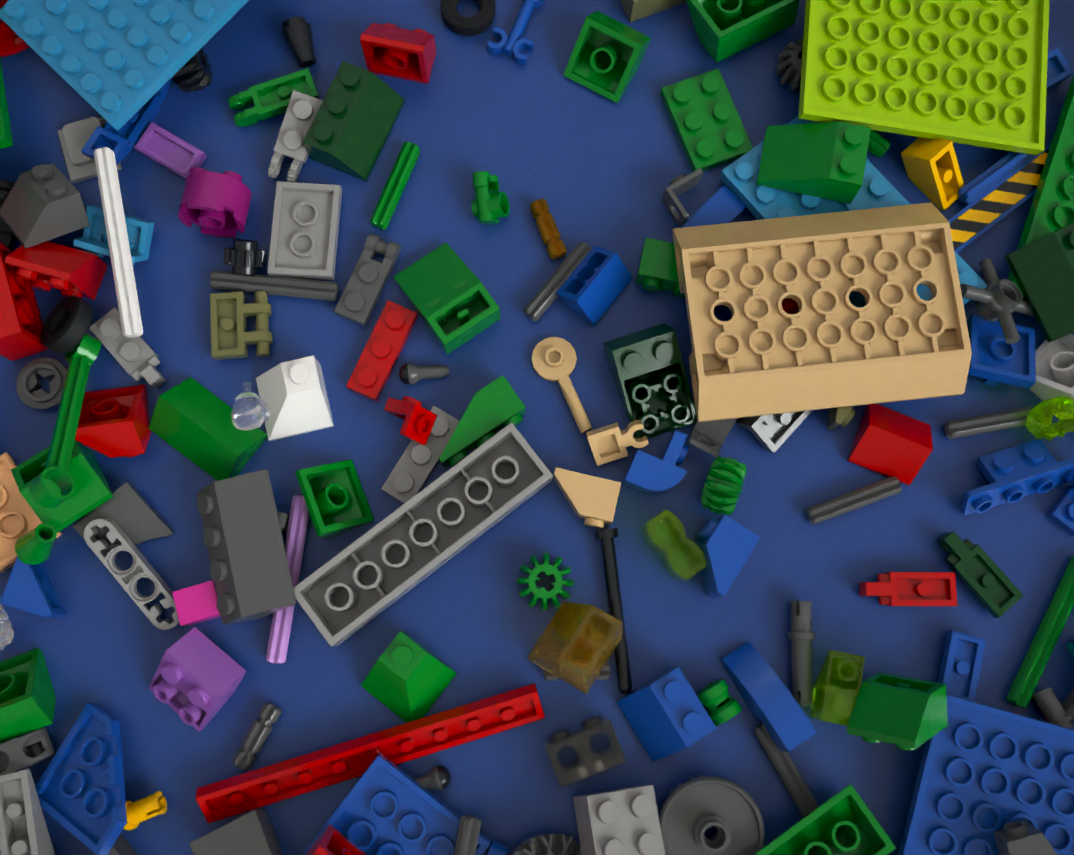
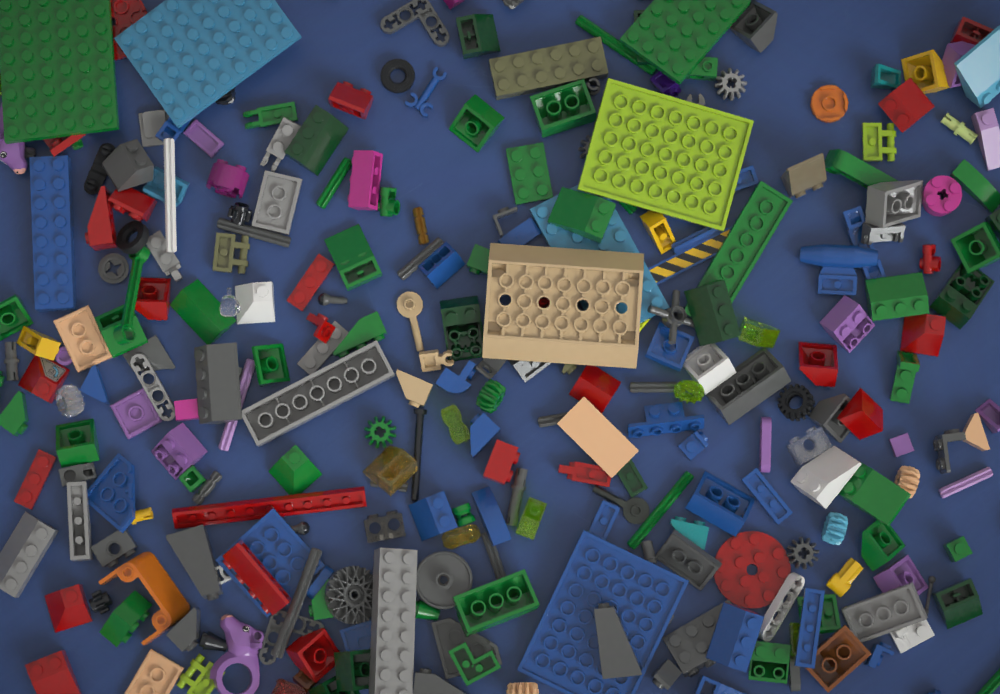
camera: 10 degrees right, 5 degrees up
green cone [15,523,57,565] -> none
black cone [281,17,317,68] -> none
dark grey plate [334,233,401,327] -> none
green slope [847,672,948,750] -> none
none -> medium lavender tile [110,388,163,440]
none -> green slope [178,465,207,492]
none -> dark pink brick [348,150,383,210]
none -> clear yellow plate [442,524,481,549]
none -> red brick [483,439,521,485]
none -> light nougat tile [557,397,639,478]
none -> pearl dark grey piece [592,485,650,524]

